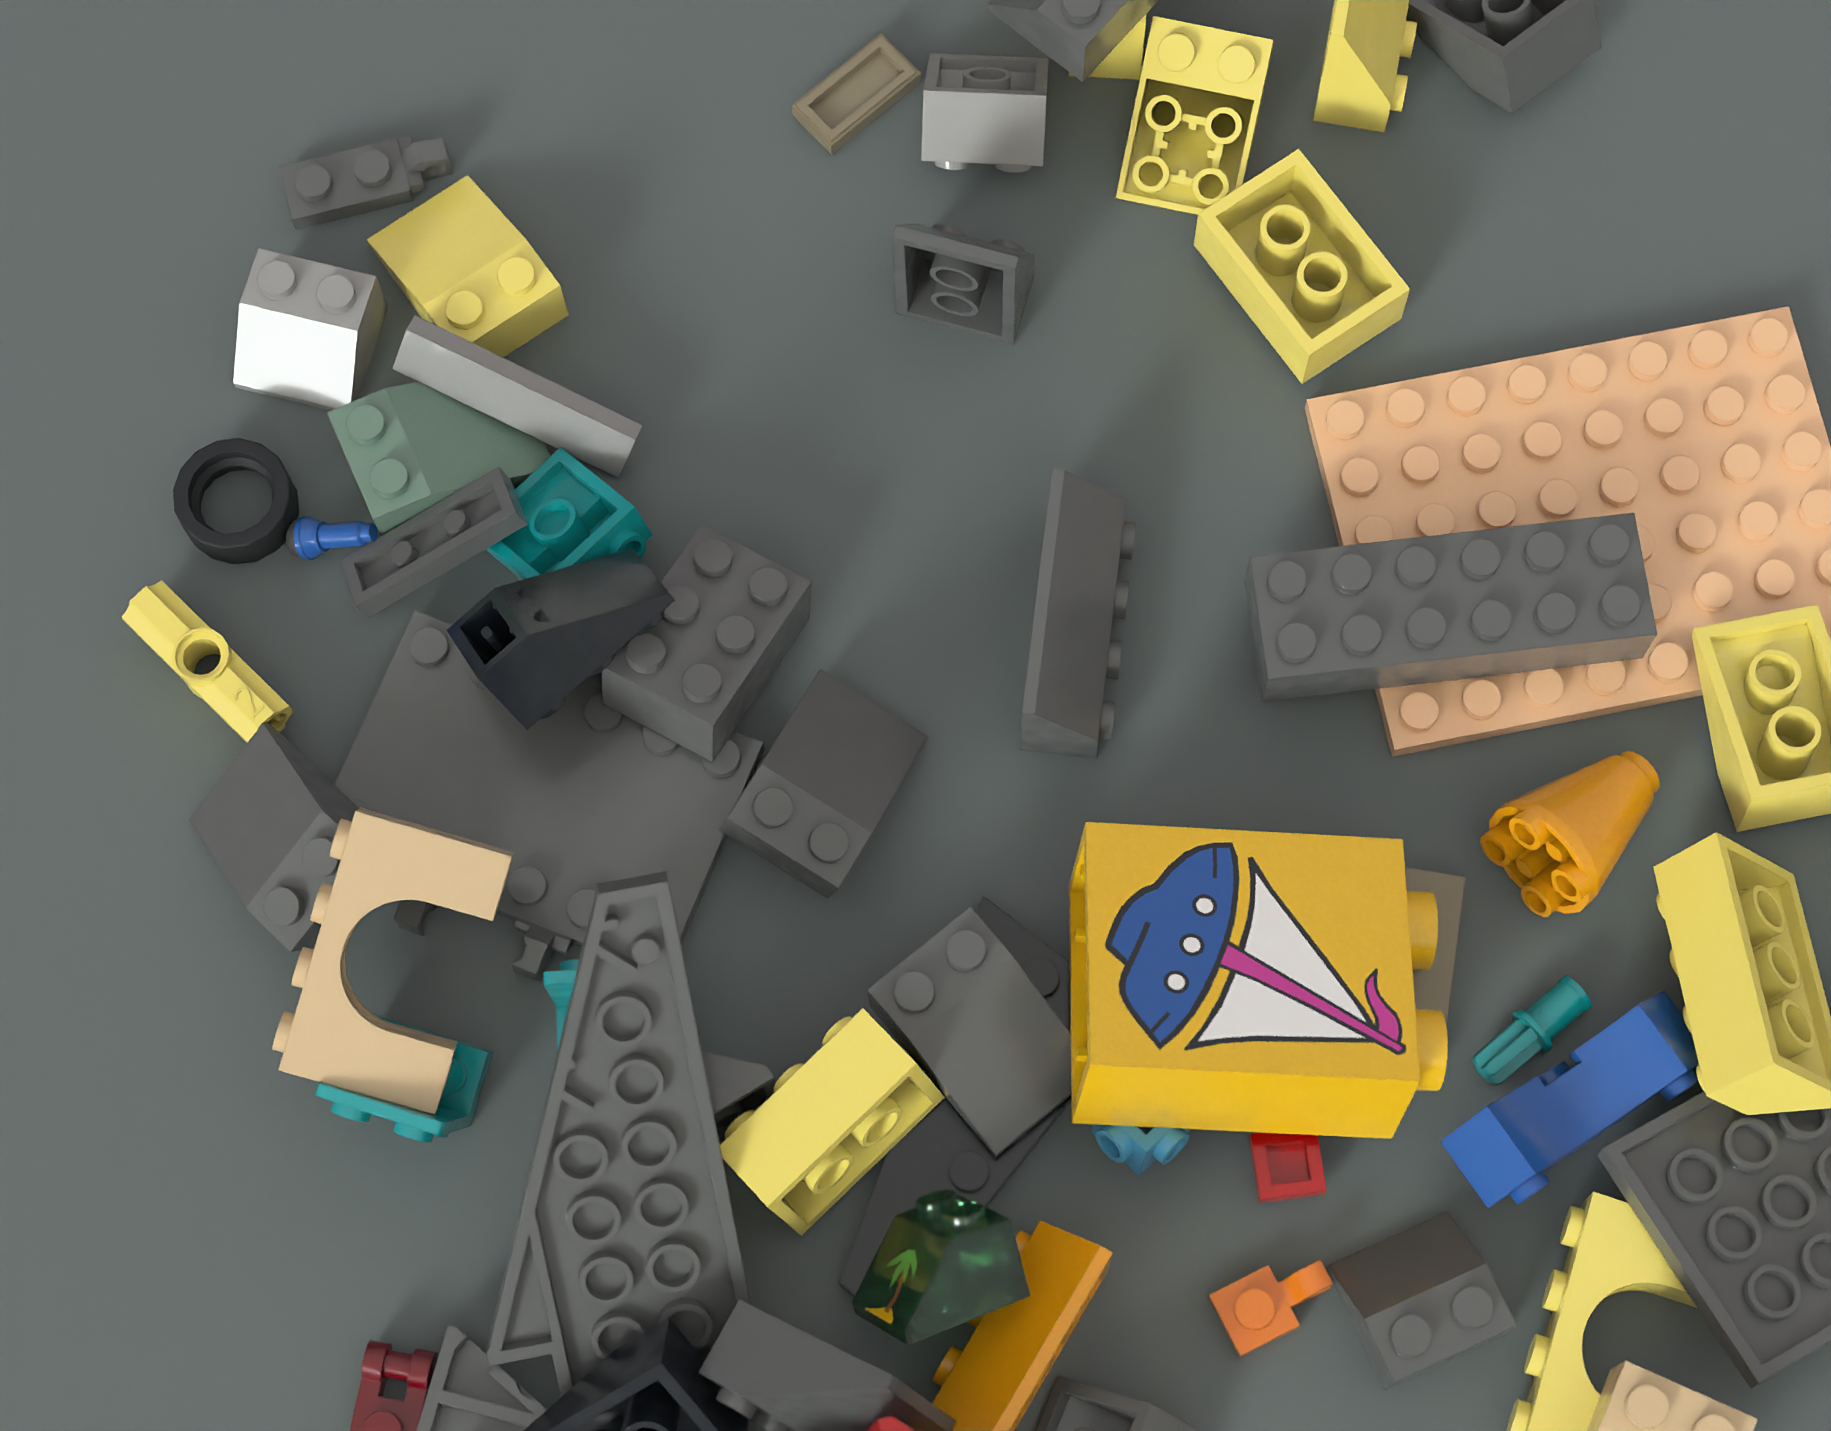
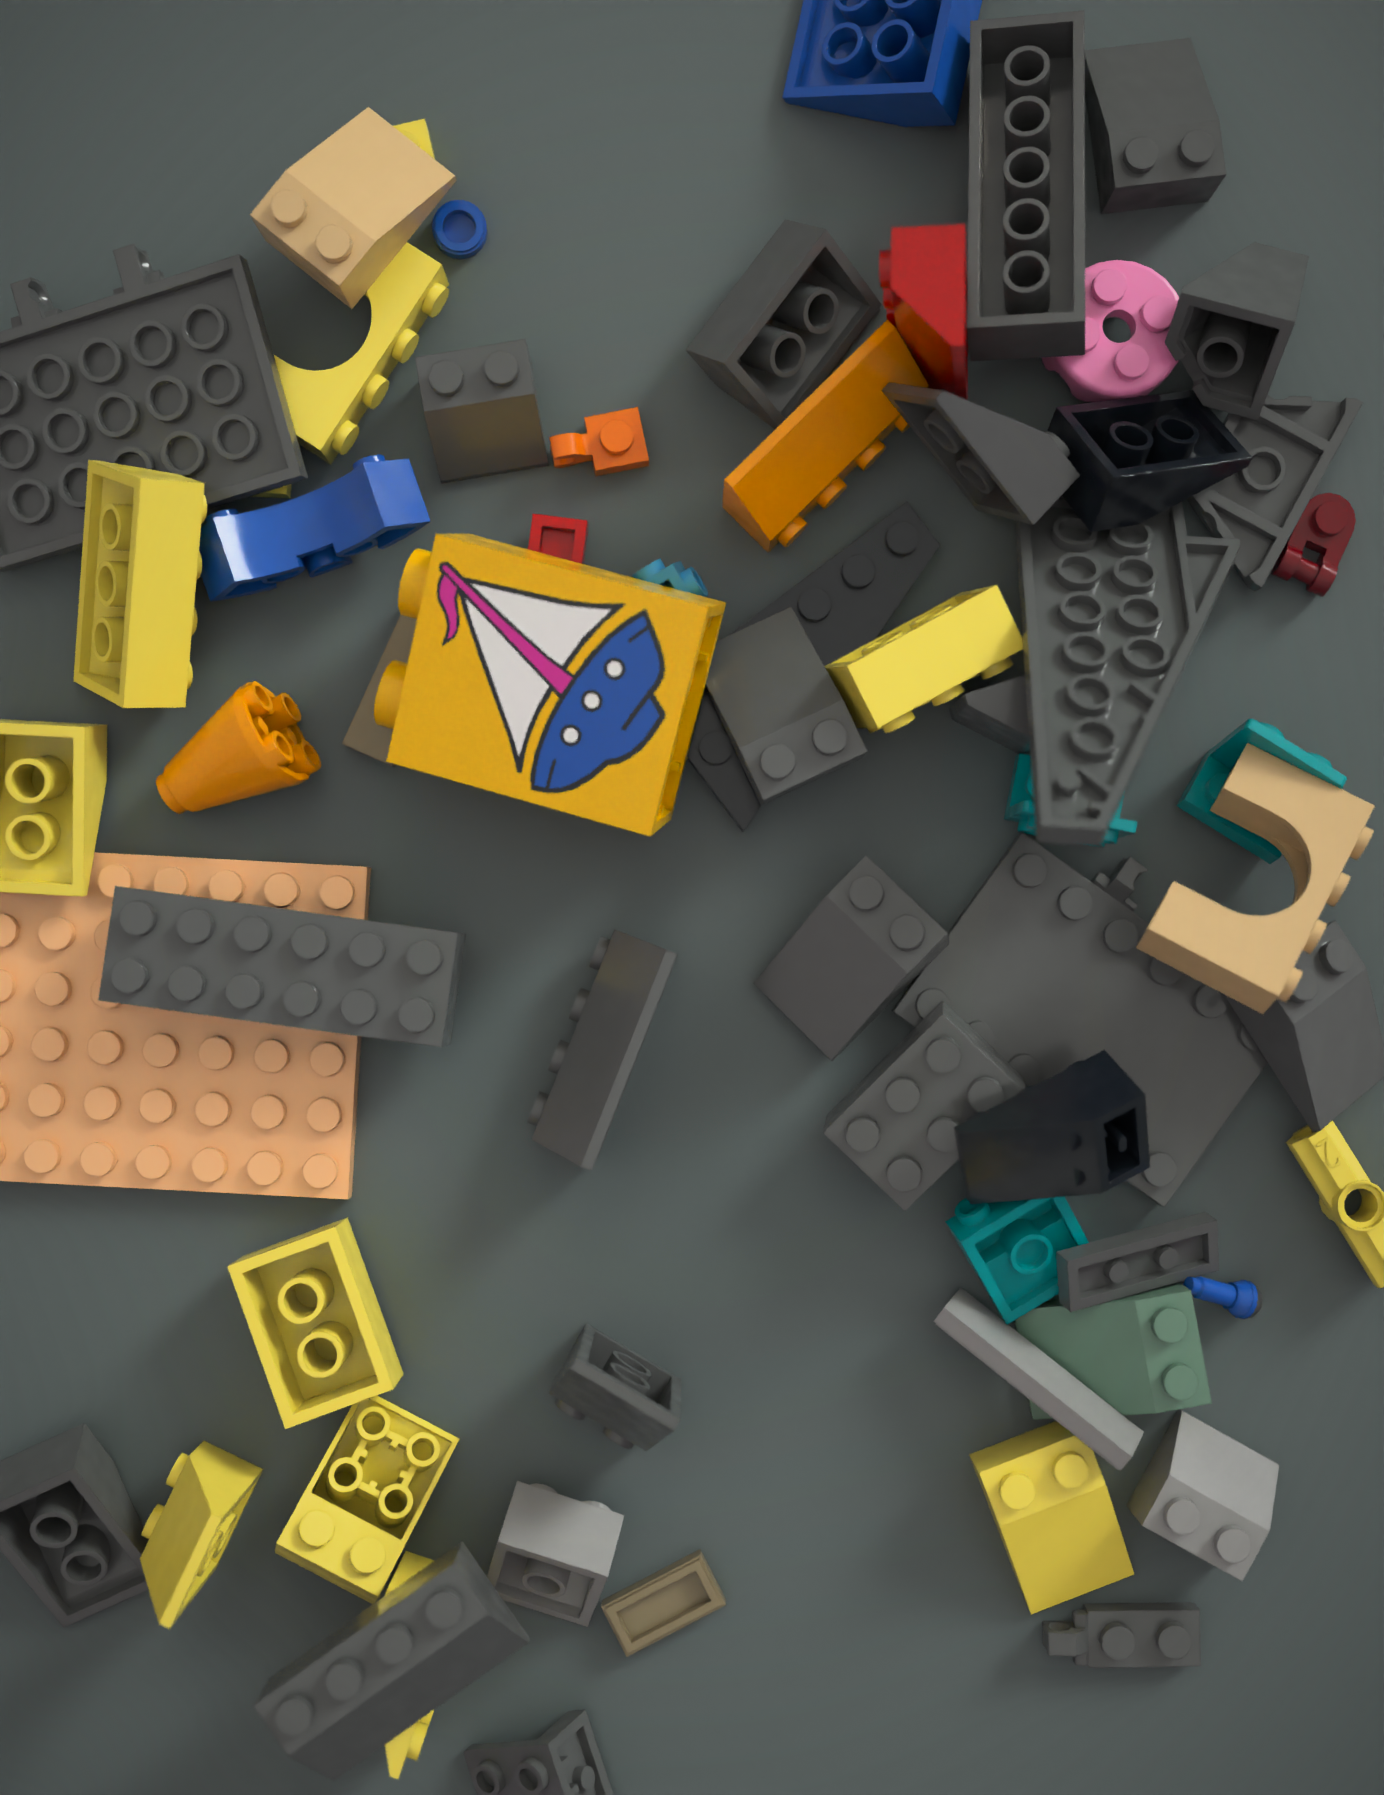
camera: 170 degrees left, 15 degrees up
black tyre [173,438,299,564] -> none
clear green slope [852,1190,1030,1345] -> none
teal axle [1472,976,1593,1086] -> none

